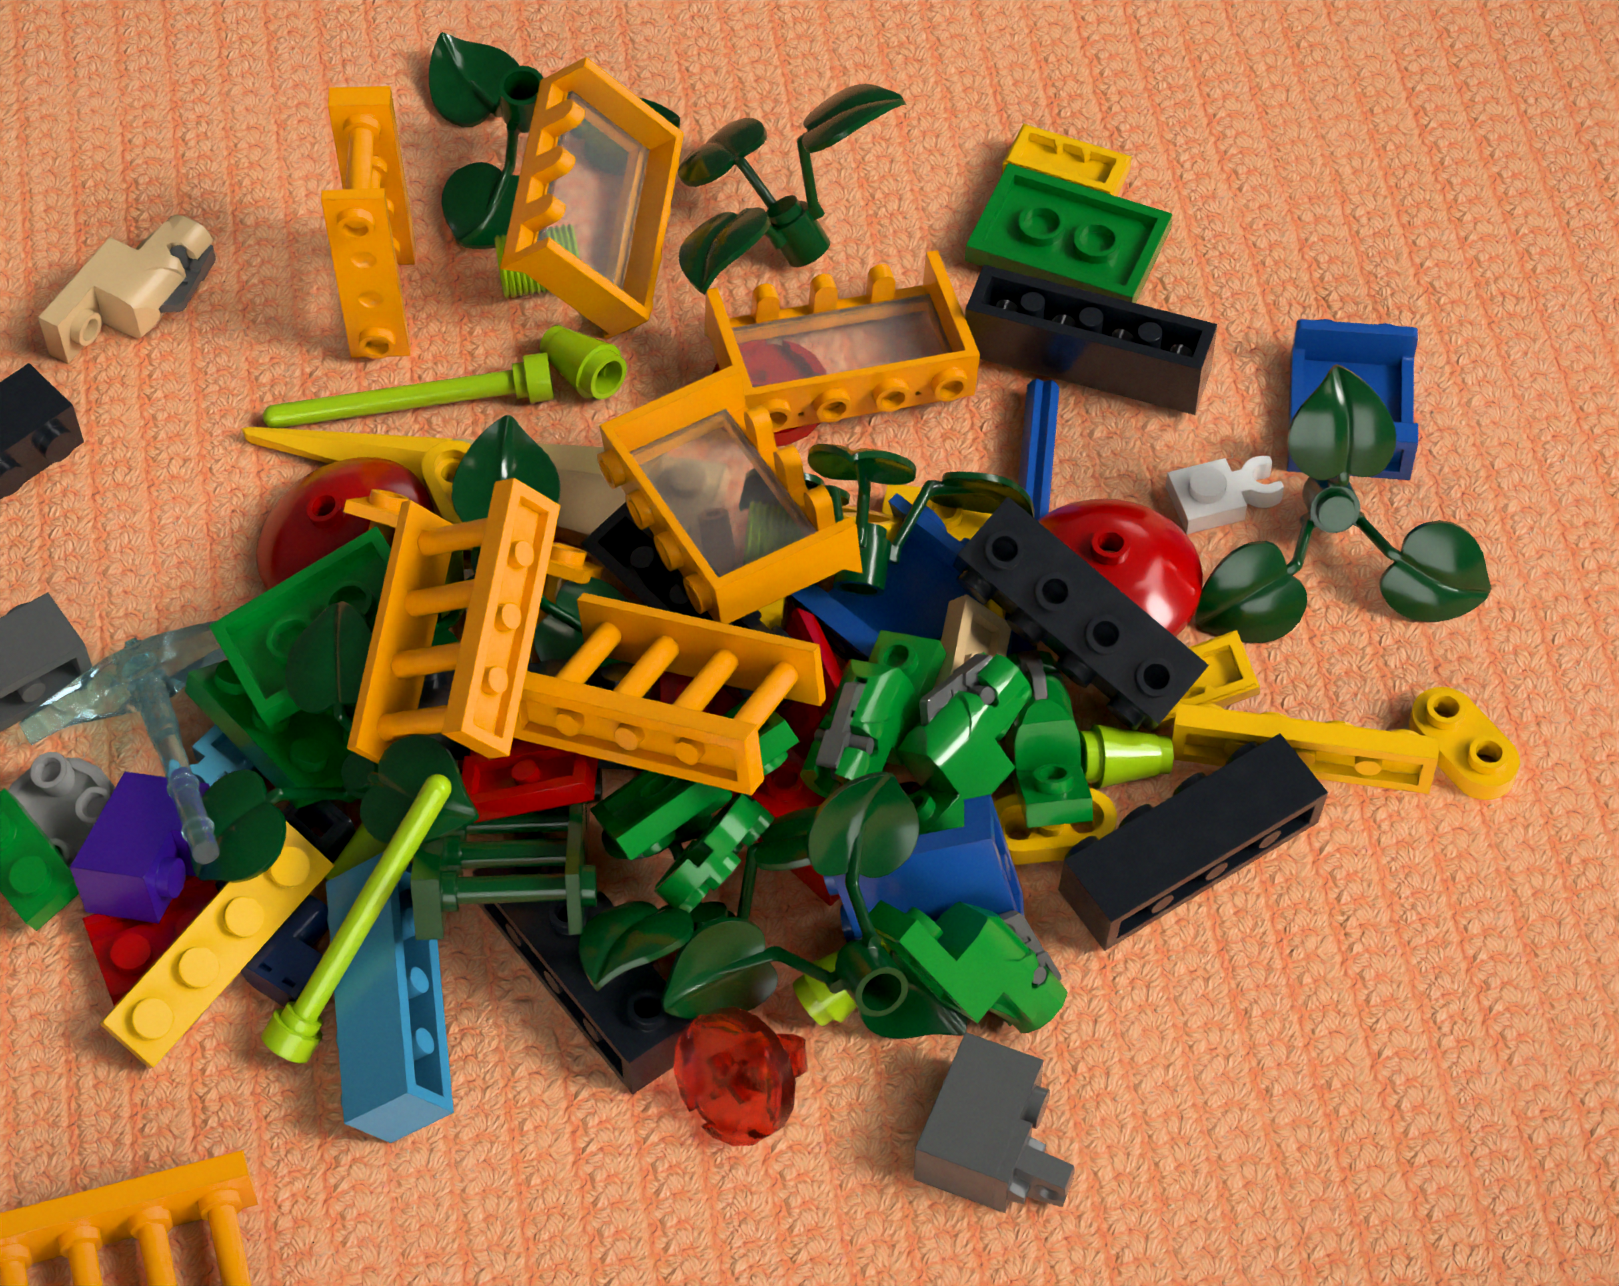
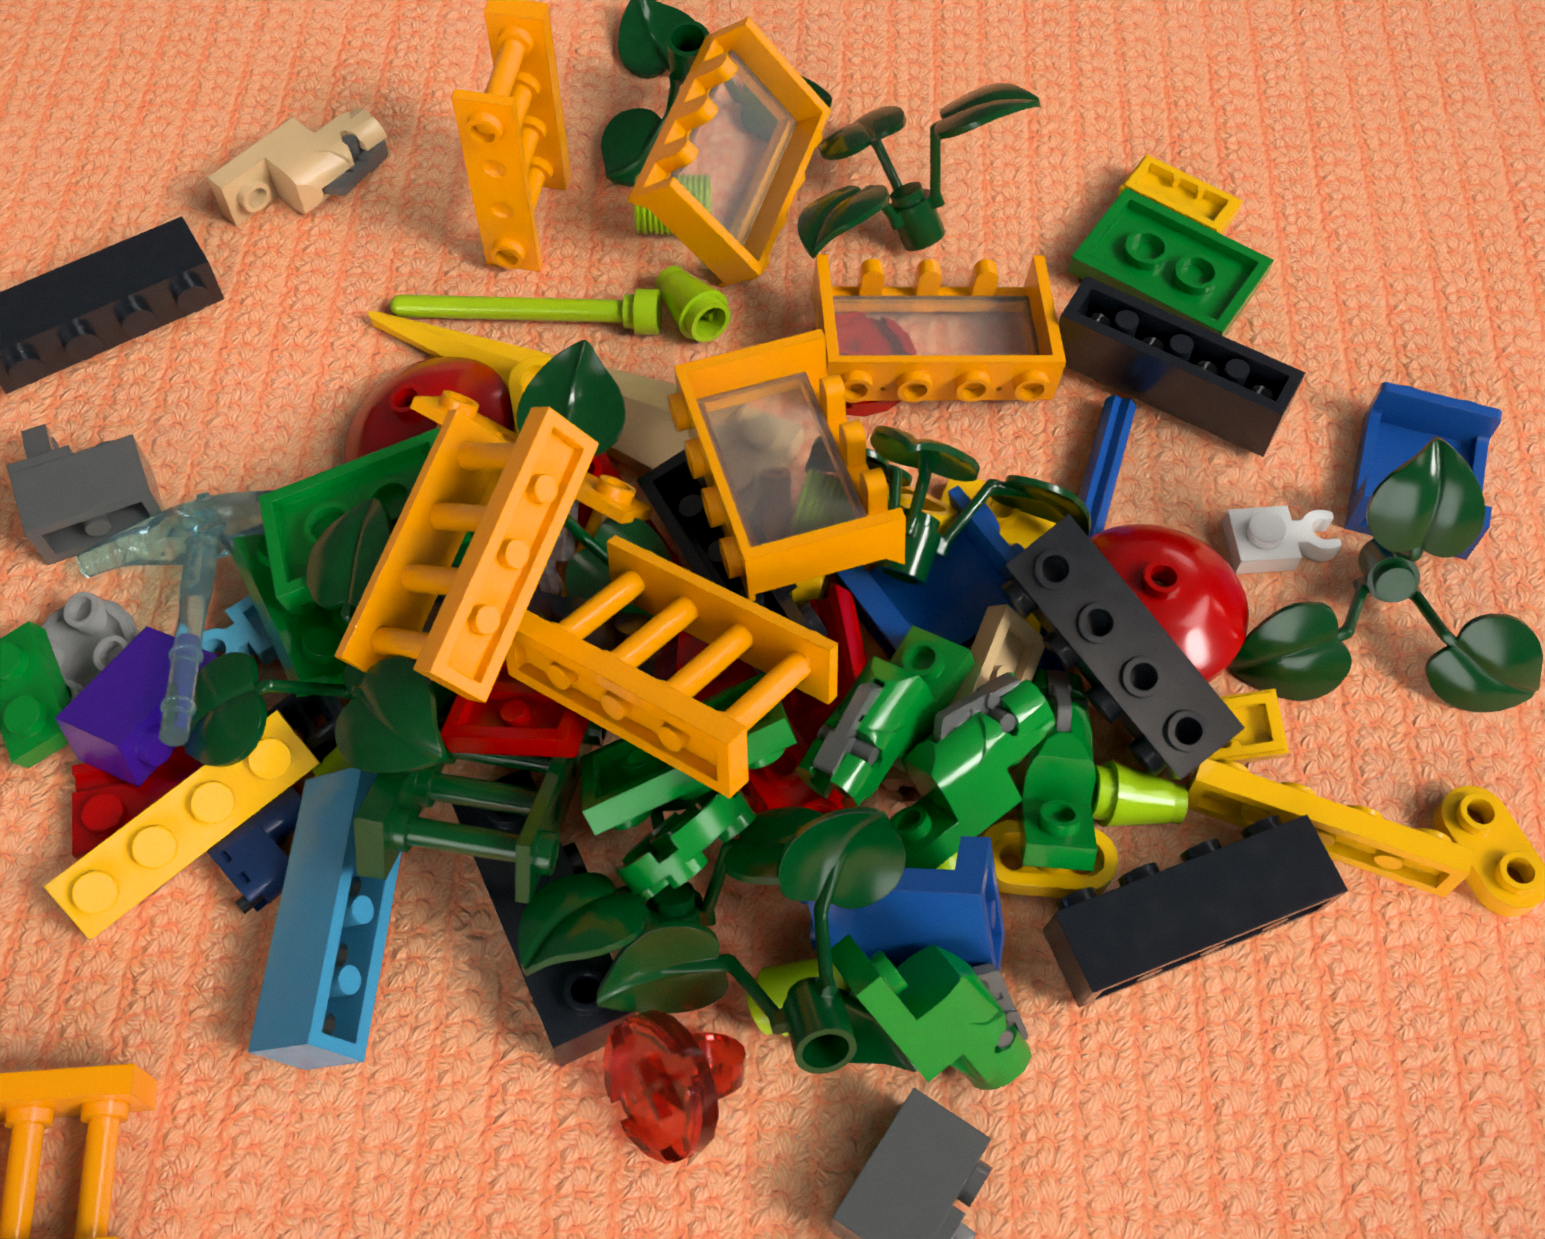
camera: 10 degrees right, 5 degrees up
lime piece [261,774,452,1063] -> none

